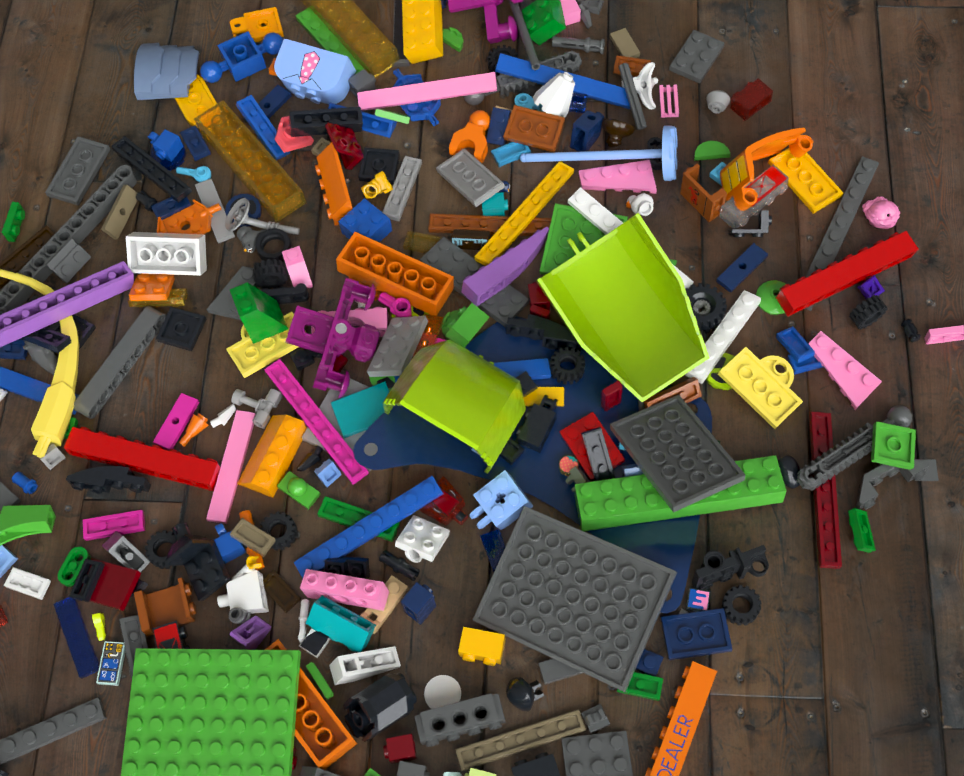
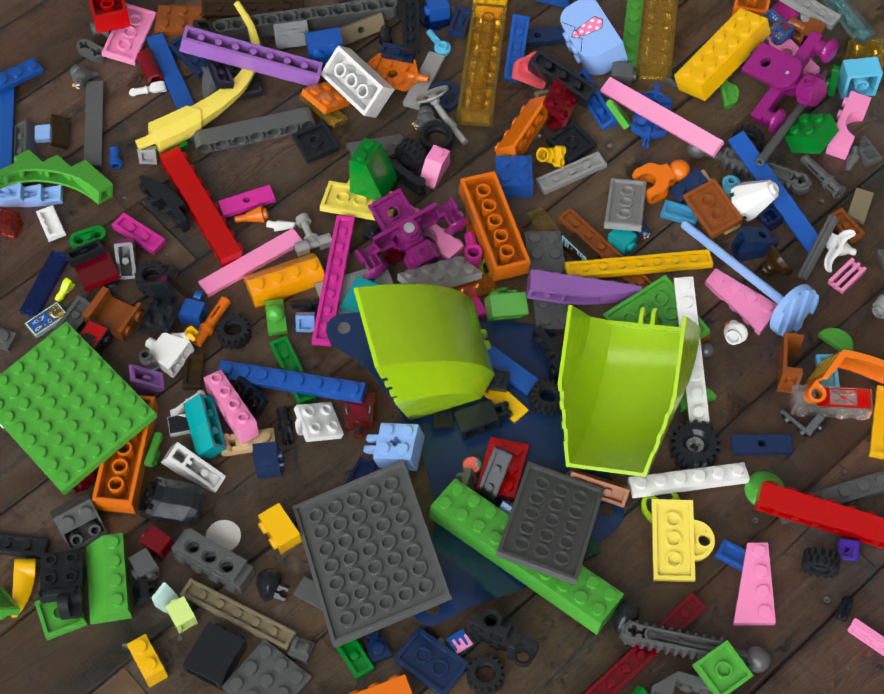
camera: 40 degrees right, 5 degrees down
dark tan tile [230,518,276,557] -> none
dark red tile [601,380,623,411] -> none
blue tile [776,326,815,363] -> none
none -> blue brick [305,27,343,69]

